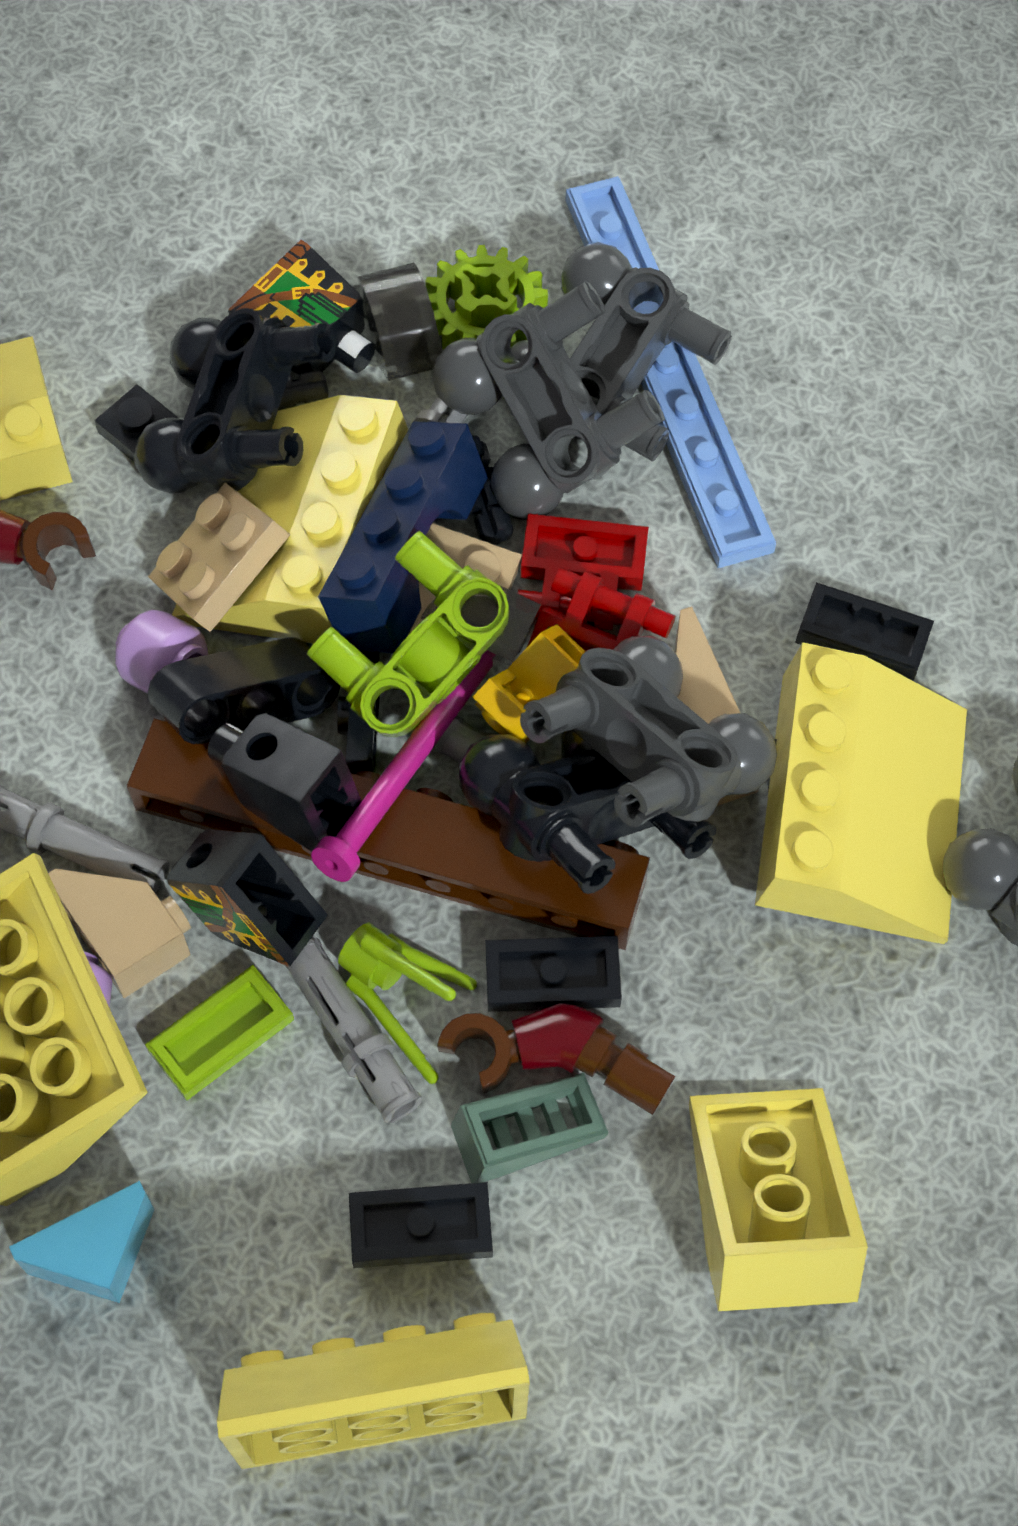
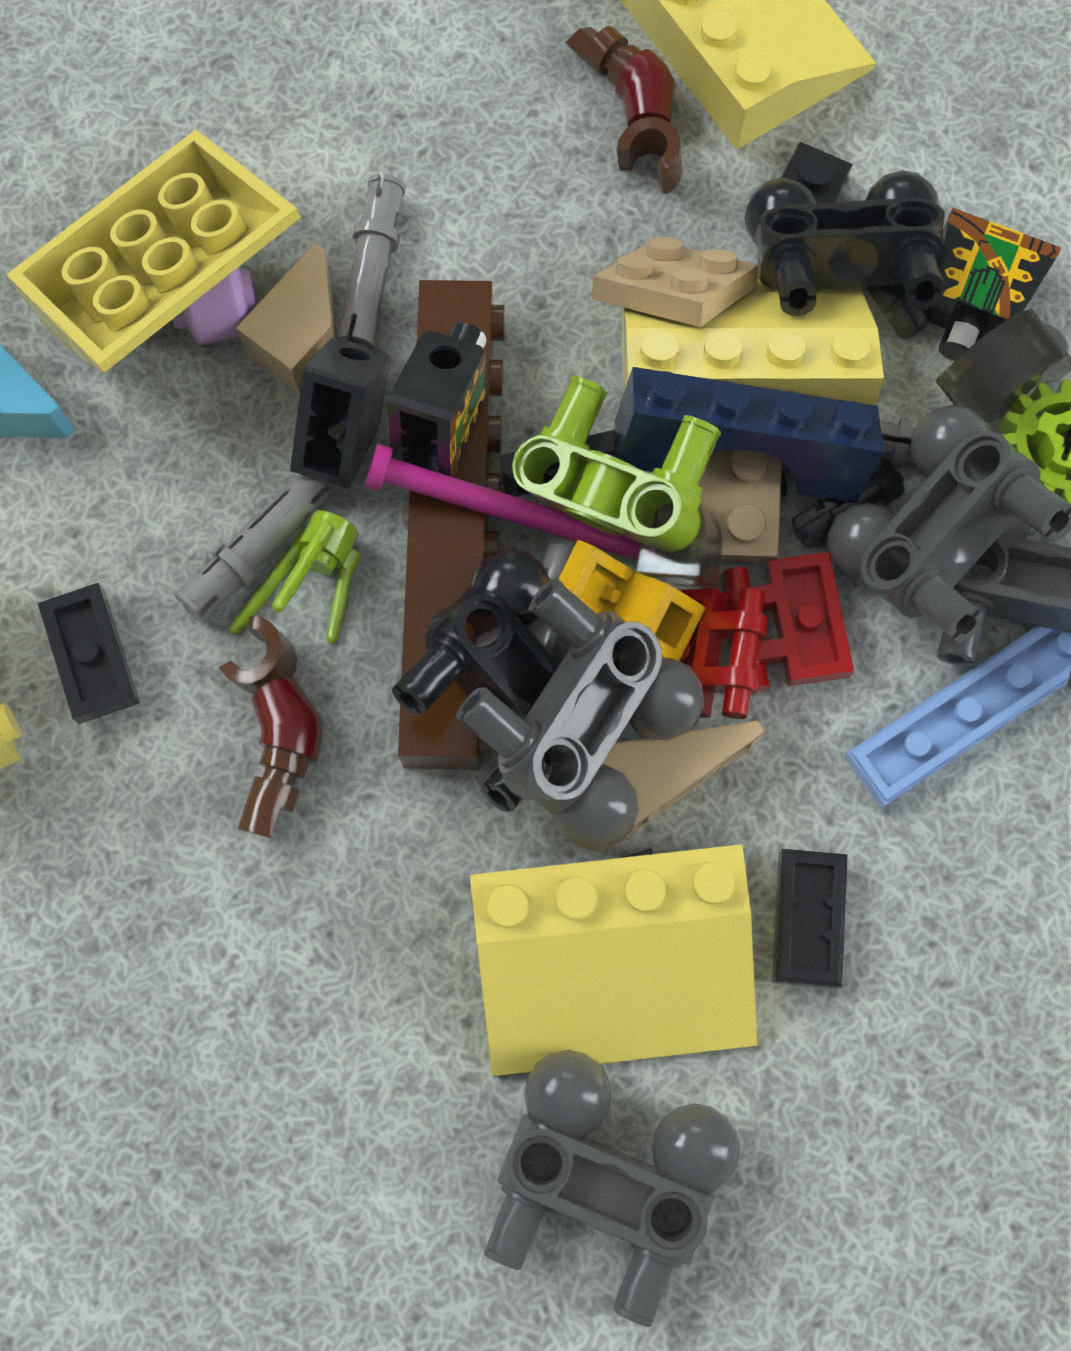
camera: 75 degrees right, 10 degrees up
lavender head [115,610,208,694] -> none
lime tile [145,965,294,1101] -> none
black beam [148,637,340,744] -> none
sand green slope [451,1072,609,1183] -> none
black plate [485,936,622,1012] -> none
light yellow slope [689,1088,868,1311] -> none

